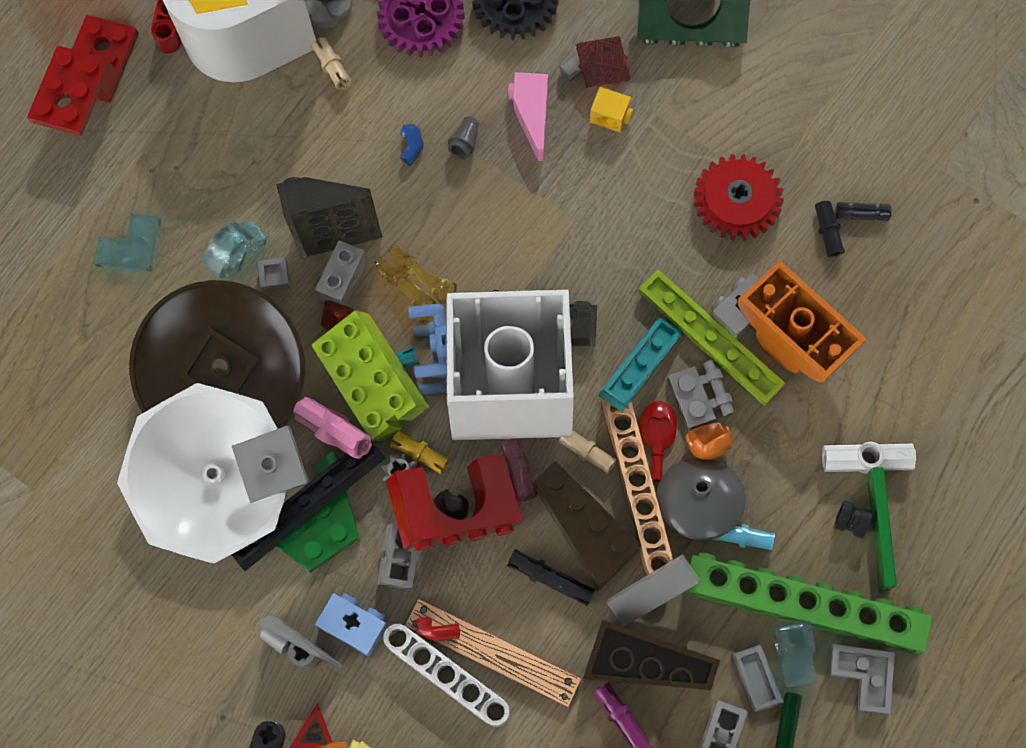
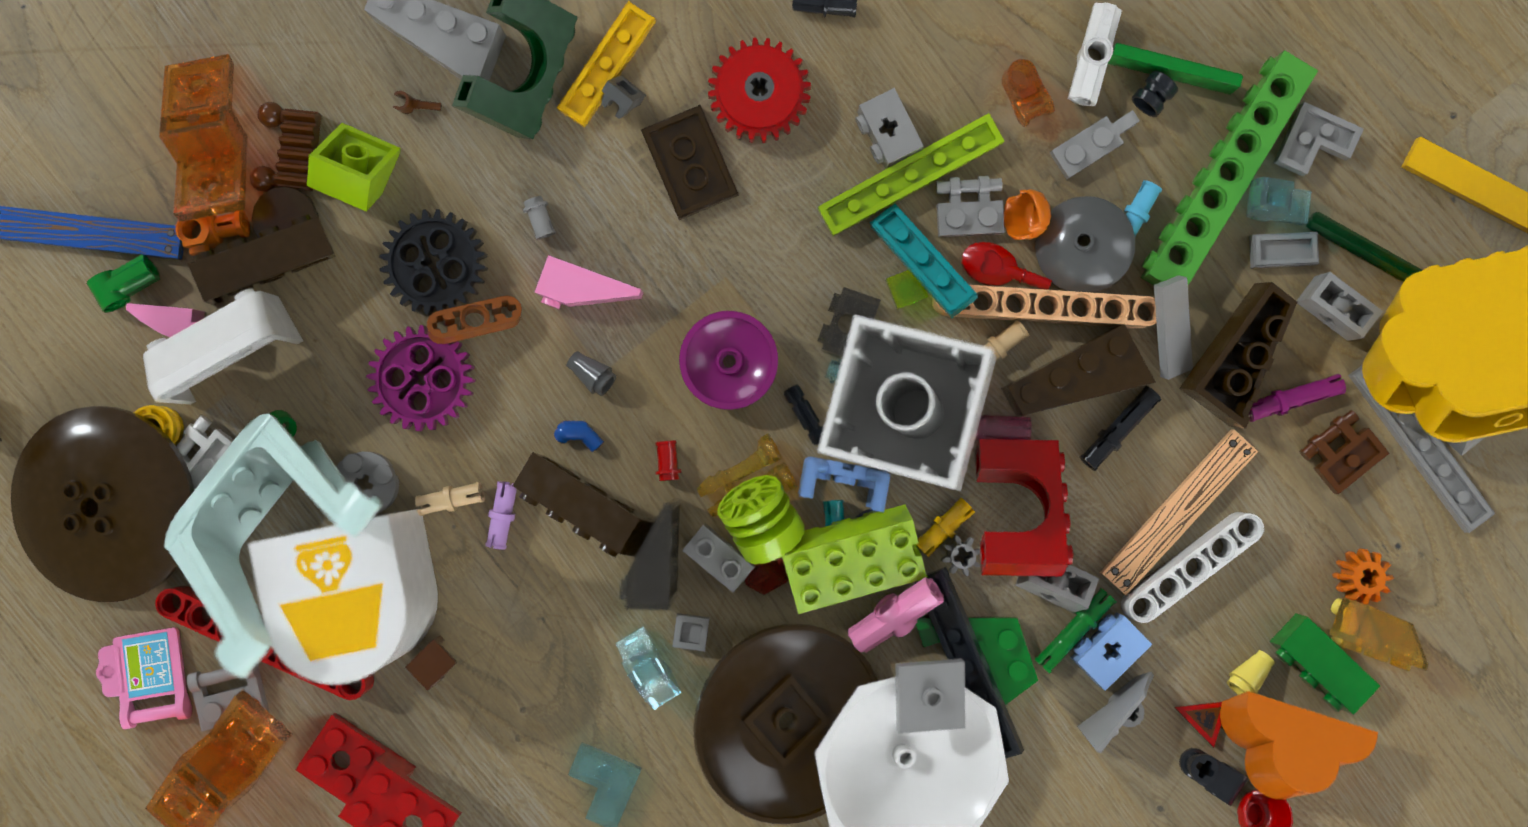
camera: 75 degrees left, 15 degrees up
red arm [415,617,460,641] -> none
black piece [433,489,470,520] -> none
clear red piece [575,36,631,88] -> none
yellow brick [590,87,634,133] -> none
orange brick [738,260,867,383] -> none
none -> reddish brown panel [405,636,456,691]
none -> dark orange beam [427,296,522,344]
none -> lavender pin [485,481,517,550]
none -> dark brown wedge [512,452,659,557]
none -> yellow tile [557,1,656,128]
none -> dark grey tile [601,75,646,119]
none -> dark brown tile [641,105,739,221]
none -> red pin [655,440,682,481]
none -> magenta dish [679,311,778,410]
none -> lime wheel [717,475,805,564]
none -> clear neon green plate [885,270,928,310]
none -> clear orange piece [1002,59,1055,127]
none -> green pin [1034,588,1117,674]
none -> light grey plate [1050,110,1140,180]

